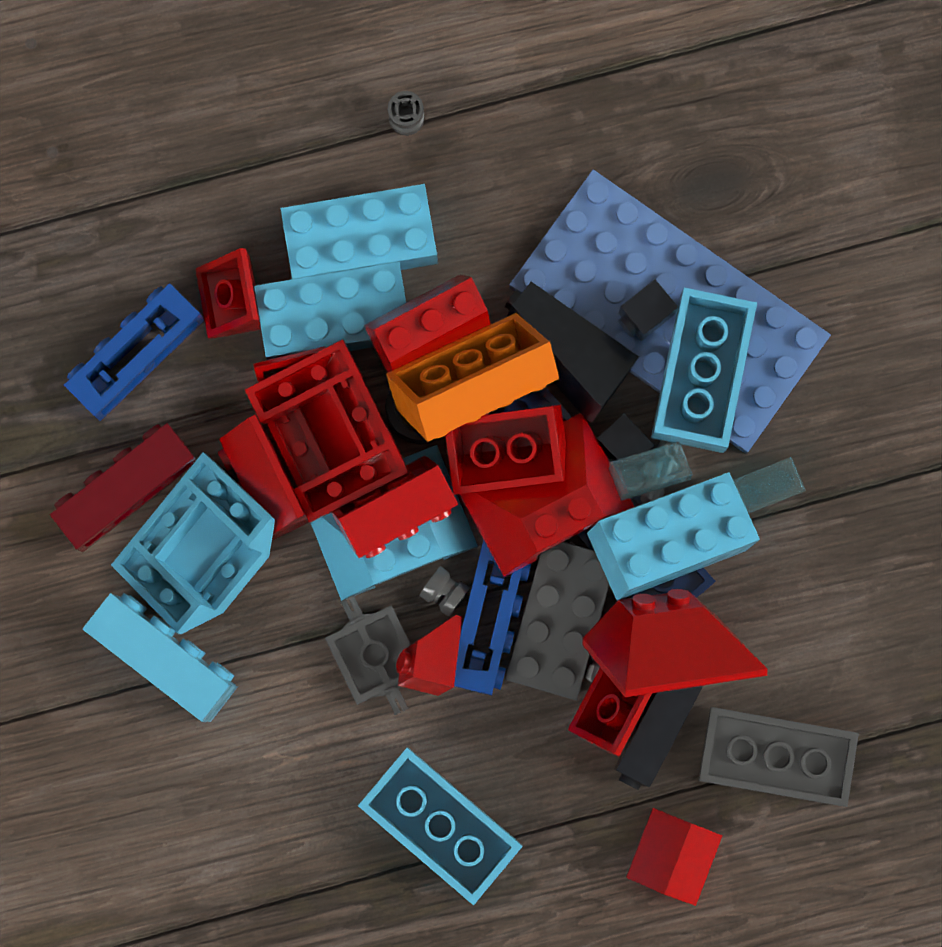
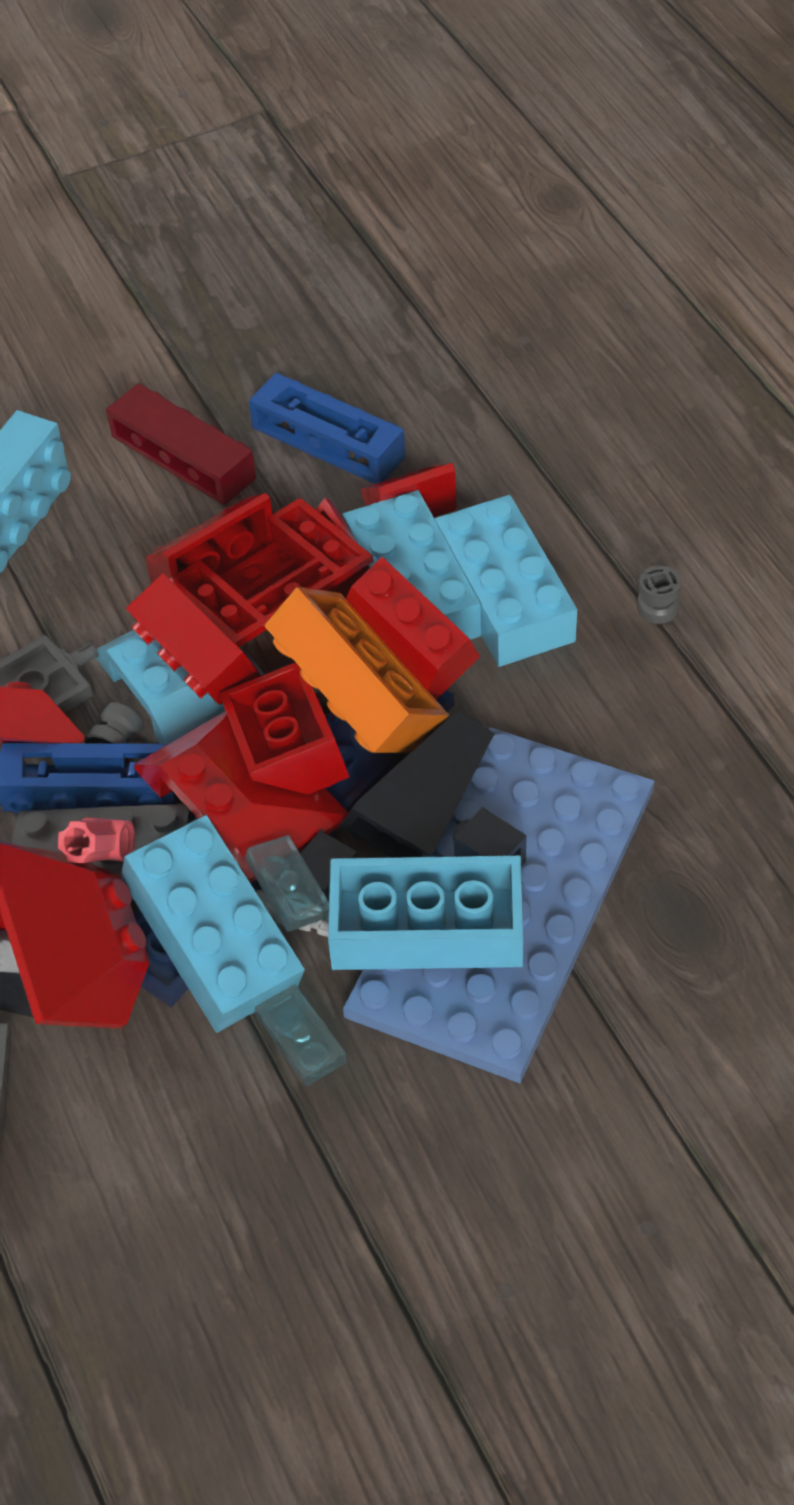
camera: 80 degrees right, 30 degrees down
medium azure slope [111,452,275,634] -> none
none -> coral piece [58,817,136,863]

